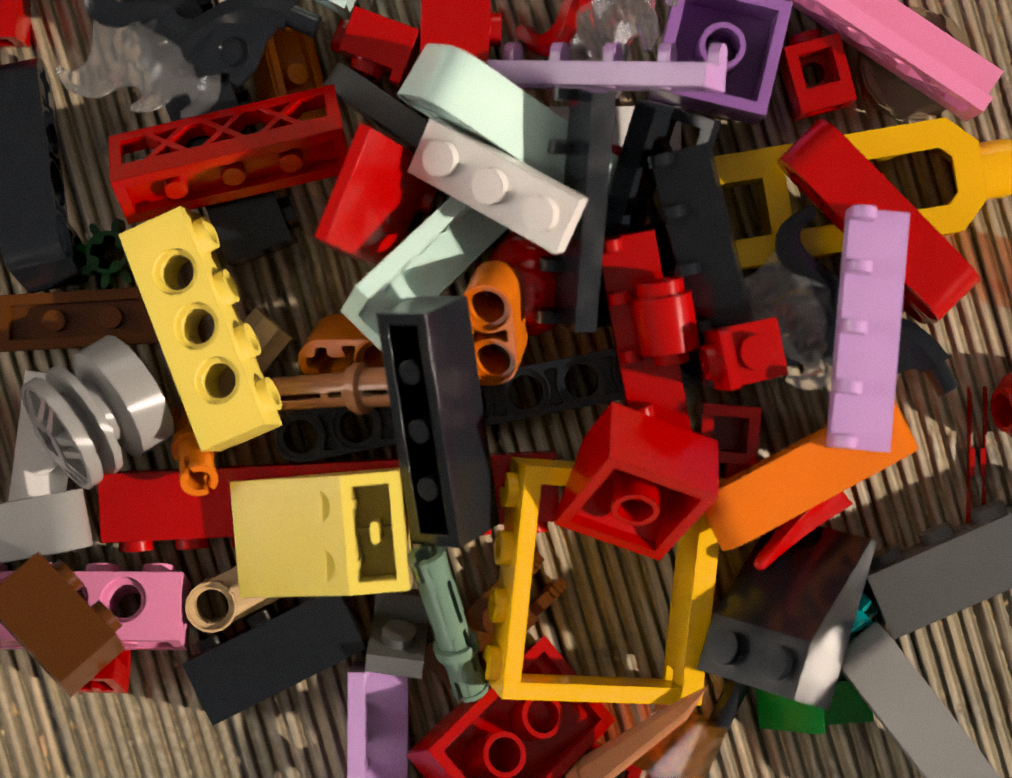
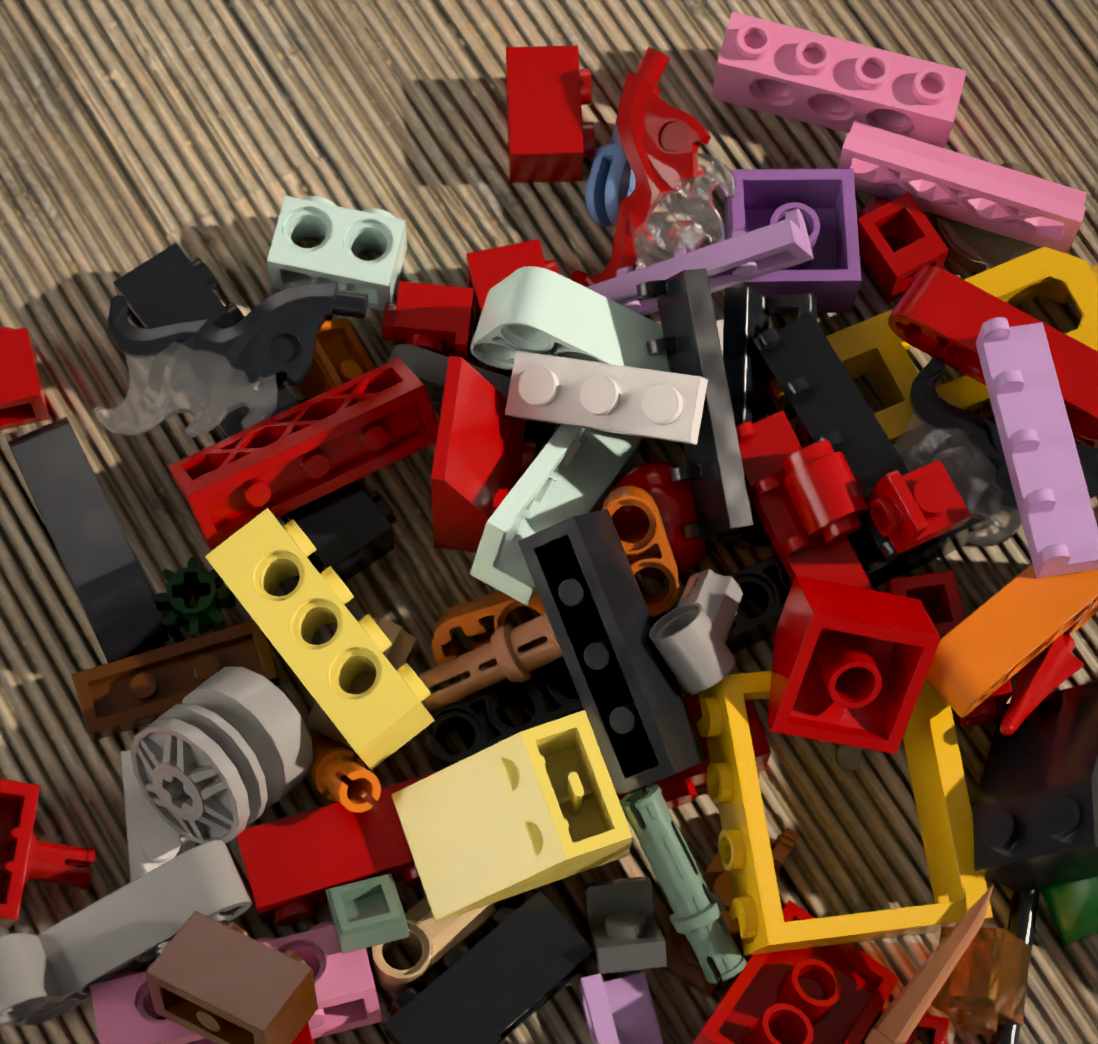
camera: 20 degrees left, 20 degrees down
none -> sand green tile [325,873,409,954]
none -> light grey piece [649,569,743,693]

